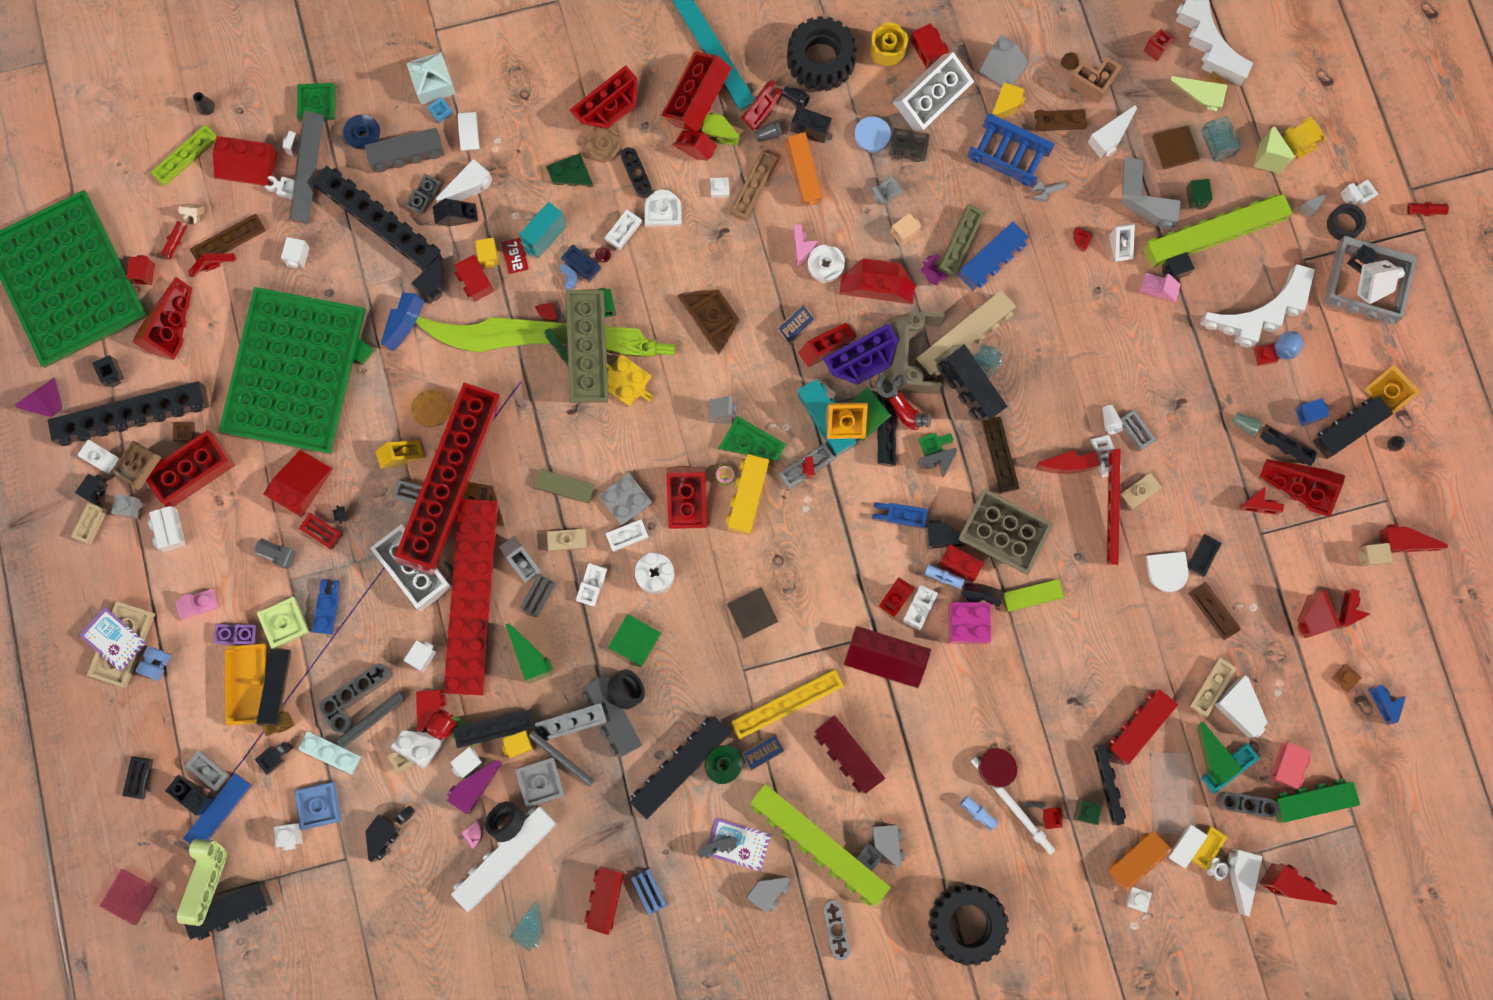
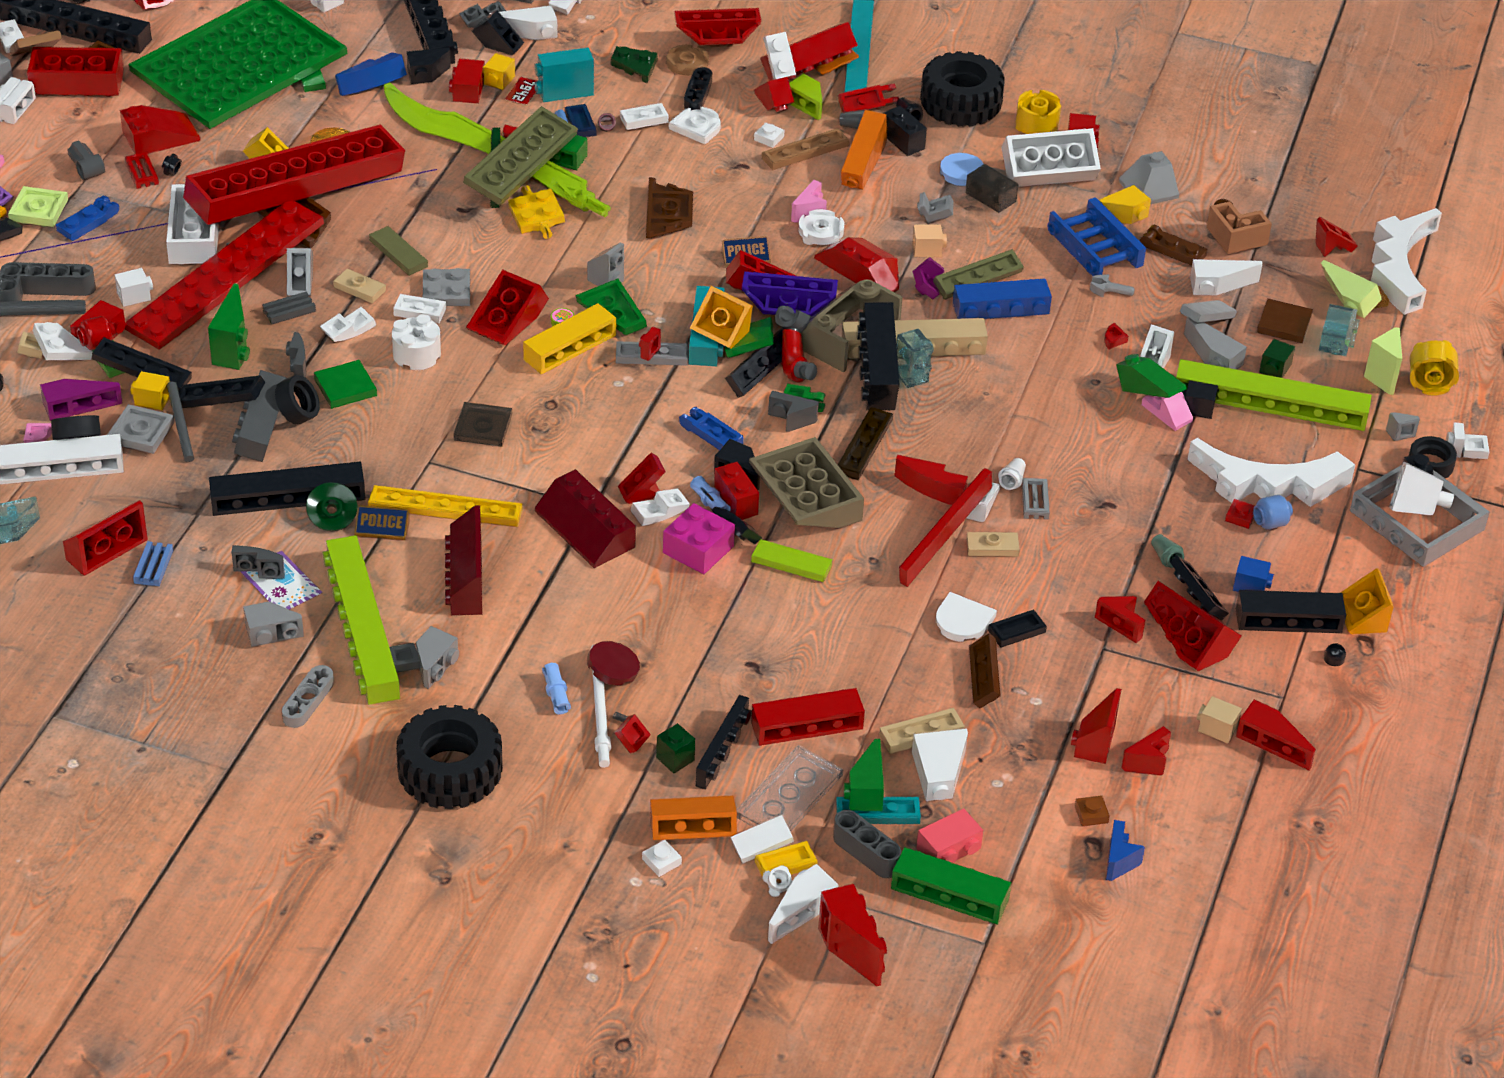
camera: 35 degrees right, 35 degrees down
white brick [450,747,484,778] -> none
none -> dark grey slope [286,332,307,378]
none -> white plate [763,32,796,80]
none -> green slope [1116,354,1186,398]

